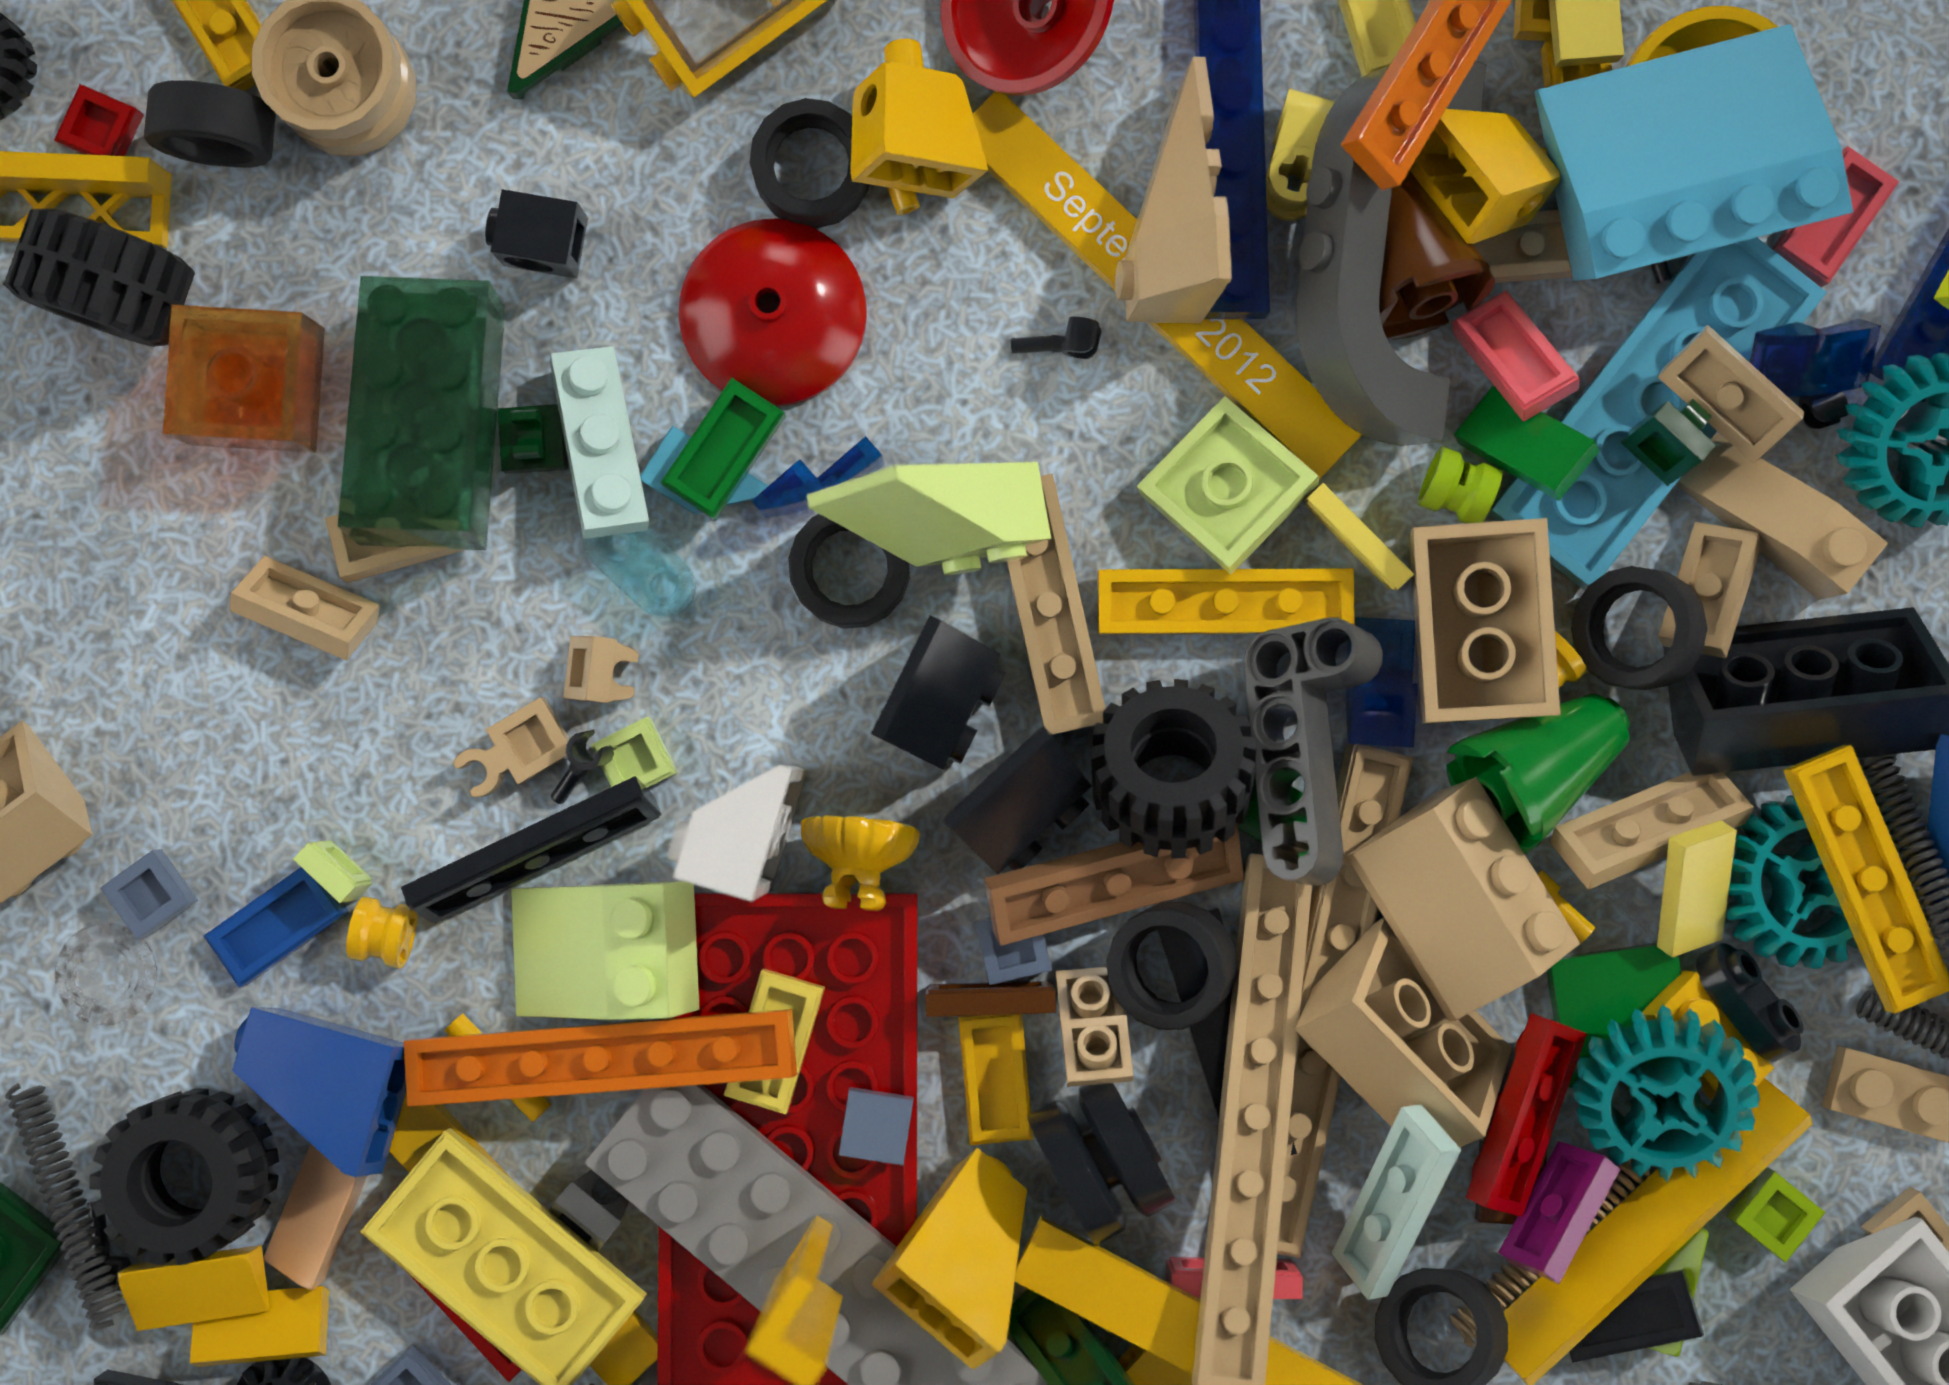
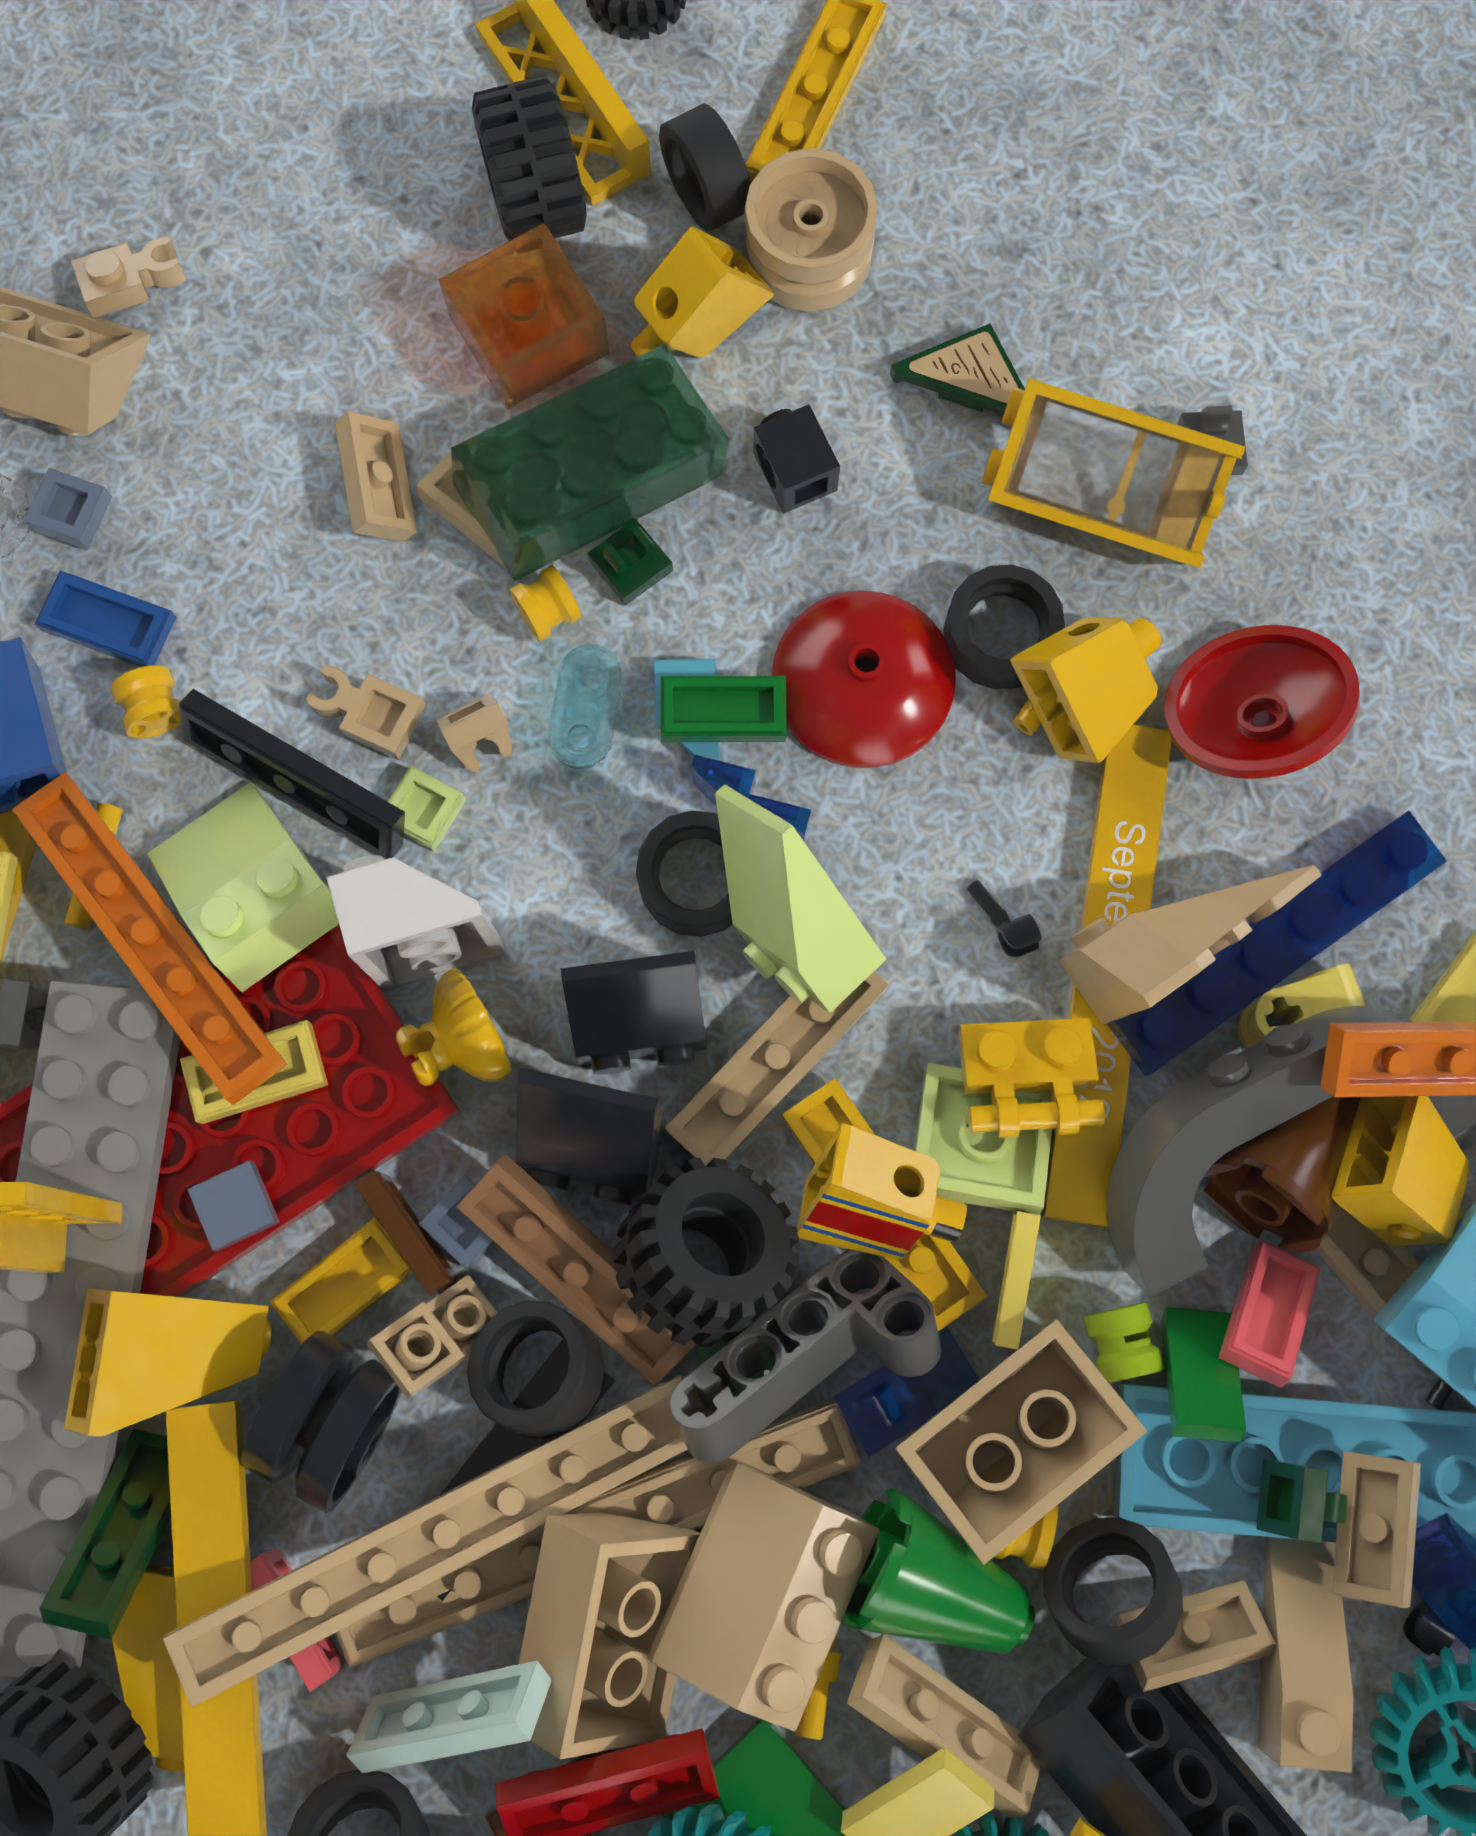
camera: 55 degrees right, 10 degrees down
red tile [54,84,144,156] -> none
yellowish green tile [293,840,373,903] -> none
light aqua plate [550,346,649,539] -> none
black hand [551,730,614,804] -> none
none -> yellow wheel [508,565,582,643]
none -> yellow torso [630,226,775,369]
none -> yellow torso [797,1123,967,1259]
none -> yellow plate [958,1018,1105,1138]

